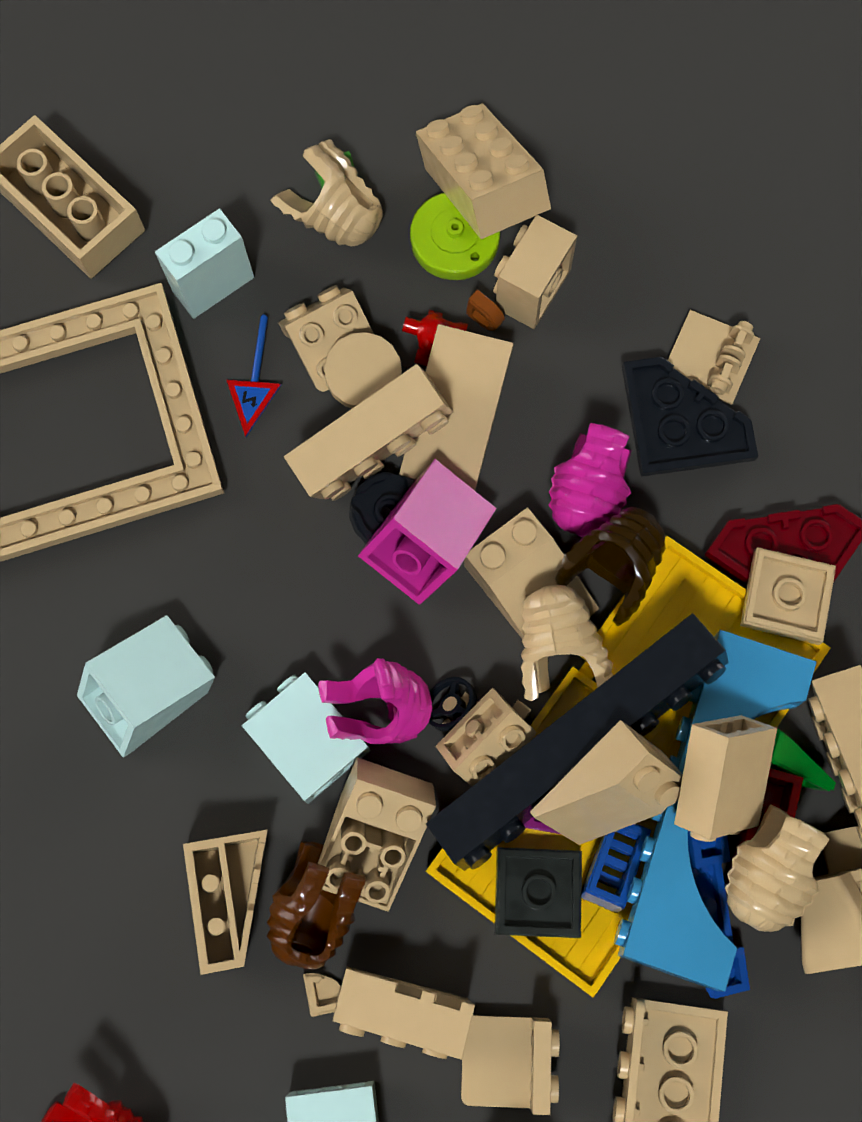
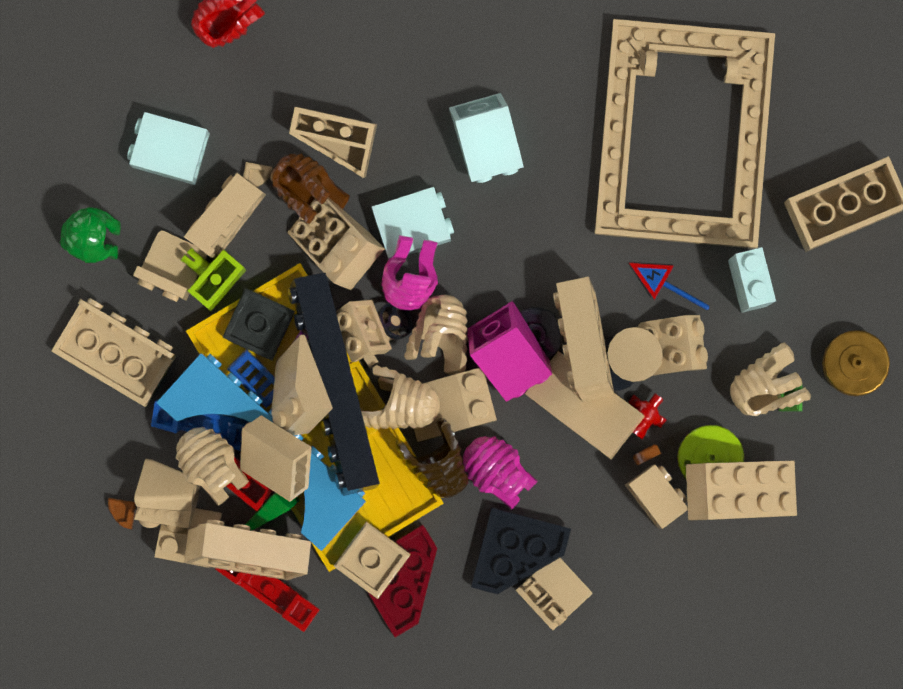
camera: 110 degrees right, 10 degrees up
none -> lime brick [181,248,246,311]
none -> tan hair [404,295,468,375]
none -> pearl gold wheel [823,330,890,396]

